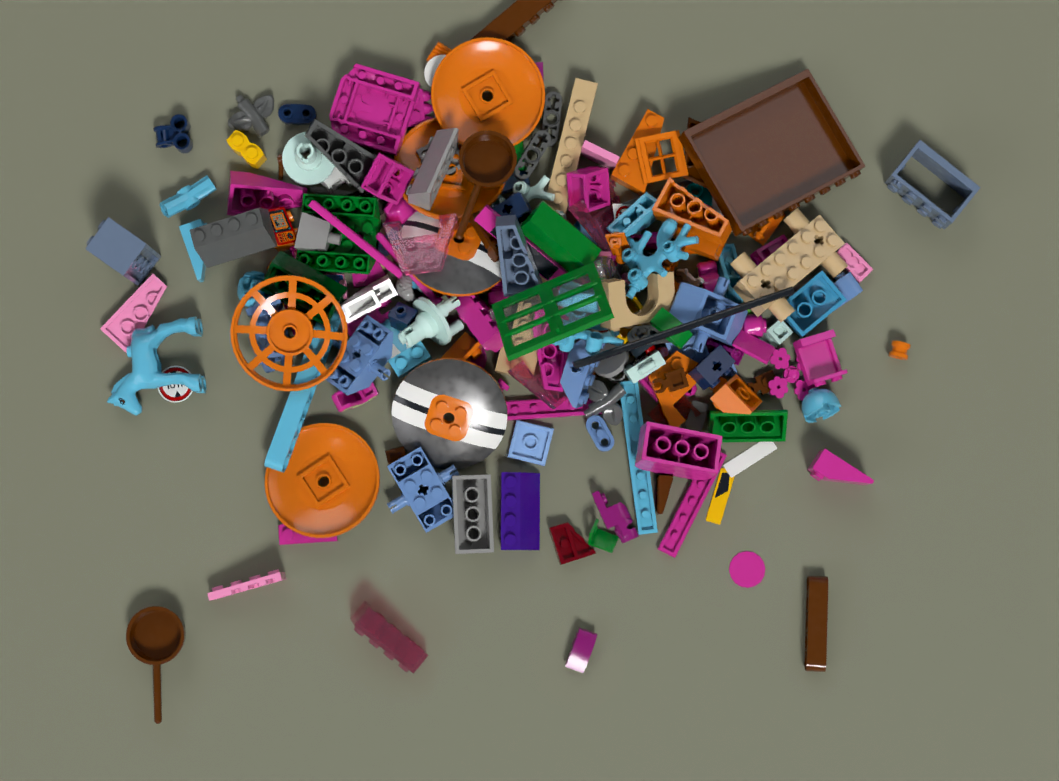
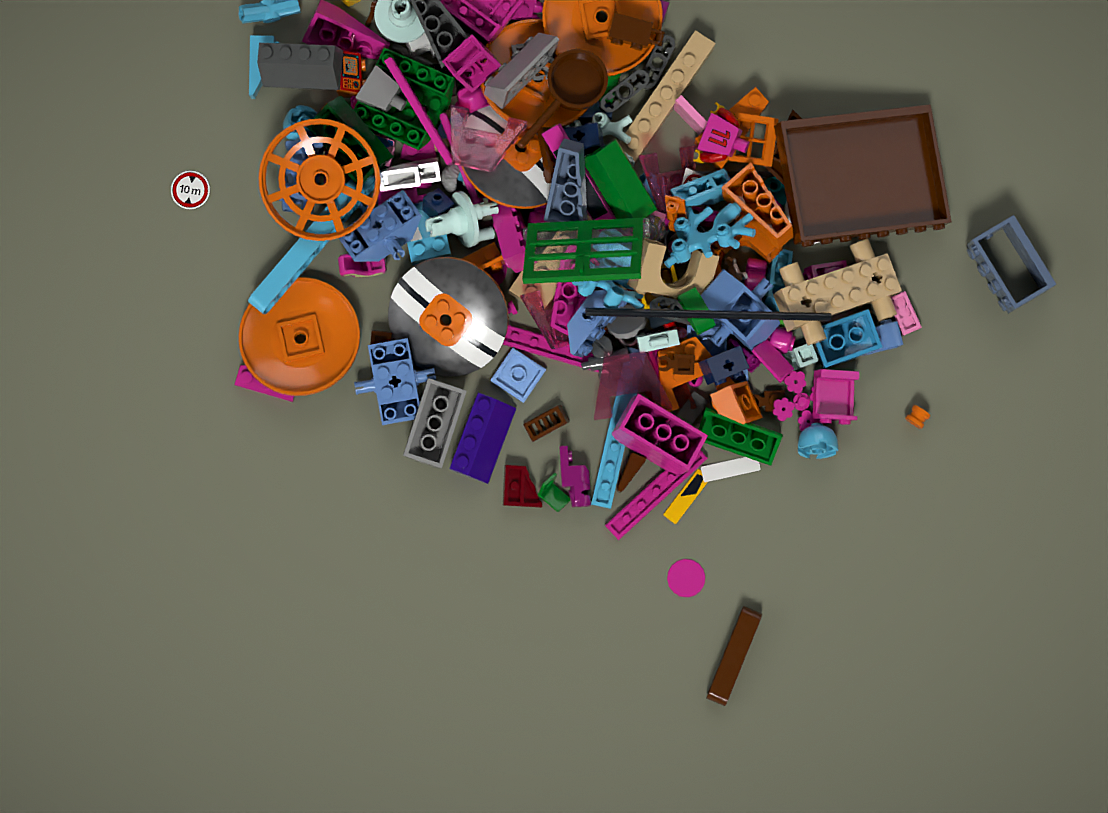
camera: 20 degrees right, 0 degrees up
sand blue hose [85,217,161,287] -> none
bright pink wing [100,274,168,353] -> none
medium azure animal [107,316,207,416] -> none
reddish brown piece [126,606,186,724] -> none
bright pink wing [207,569,286,601] -> none
clear pink wedge [350,601,429,674] -> none
magenta slope [565,627,597,673] -> none
dark pink piece [567,166,610,213] -> none
medium blue plate [586,415,614,452] -> none
orange hinge [748,215,785,246] -> none
dark pink slope [807,449,874,485] -> none
none -> reddish brown slope [523,405,570,442]
none -> clear pink wing [594,351,673,420]
none -> reddish brown brick [607,13,665,51]
none -> dark pink torso [693,102,749,163]

